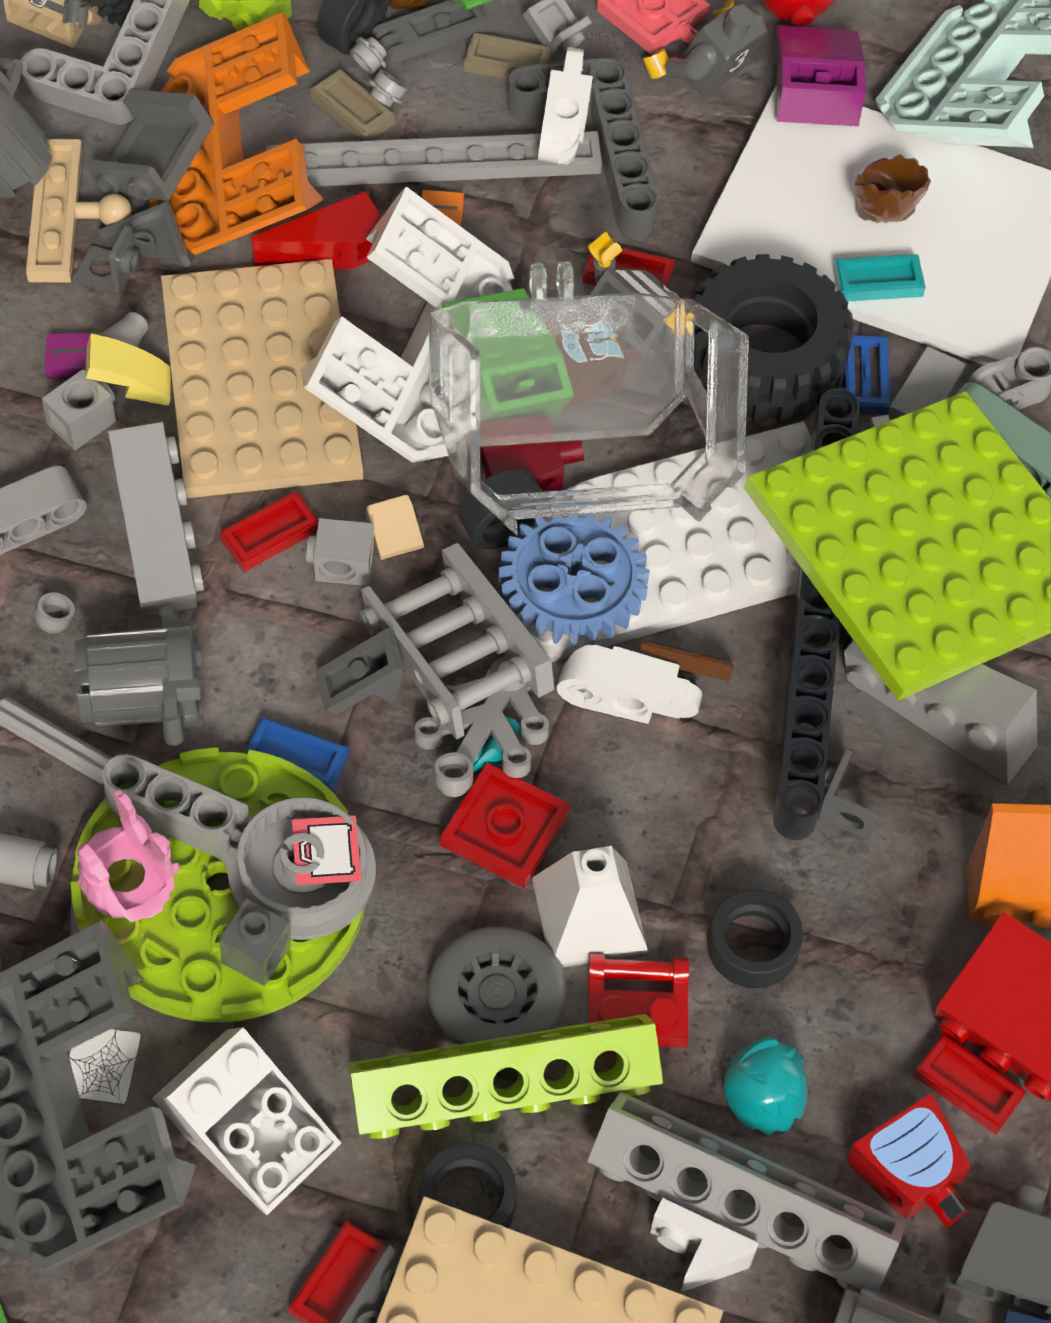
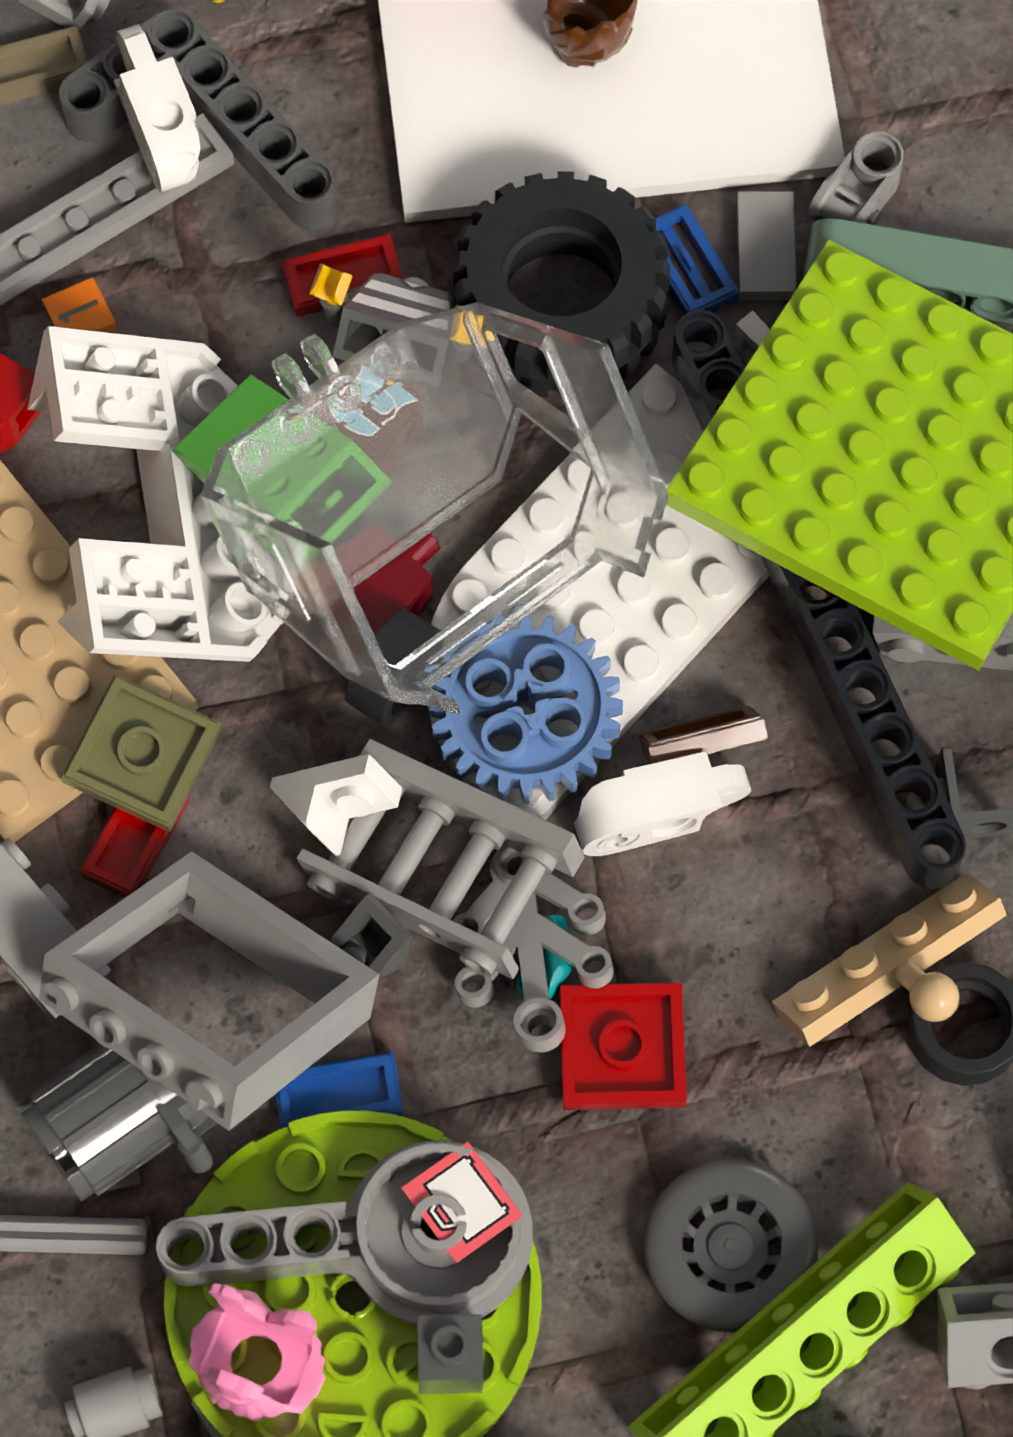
camera: 25 degrees left, 10 degrees up
light grey brick [306,518,375,586] -> none
tan slope [366,495,424,560] -> none
white slope [532,846,648,968] -> none
red plate [587,953,689,1047] -> none
teal tile [833,254,926,302] -> none
none -> light grey window [39,851,379,1131]
none -> olive plate [61,674,222,832]
none -> white slope [270,754,402,856]
none -> tan plate [772,872,1007,1047]

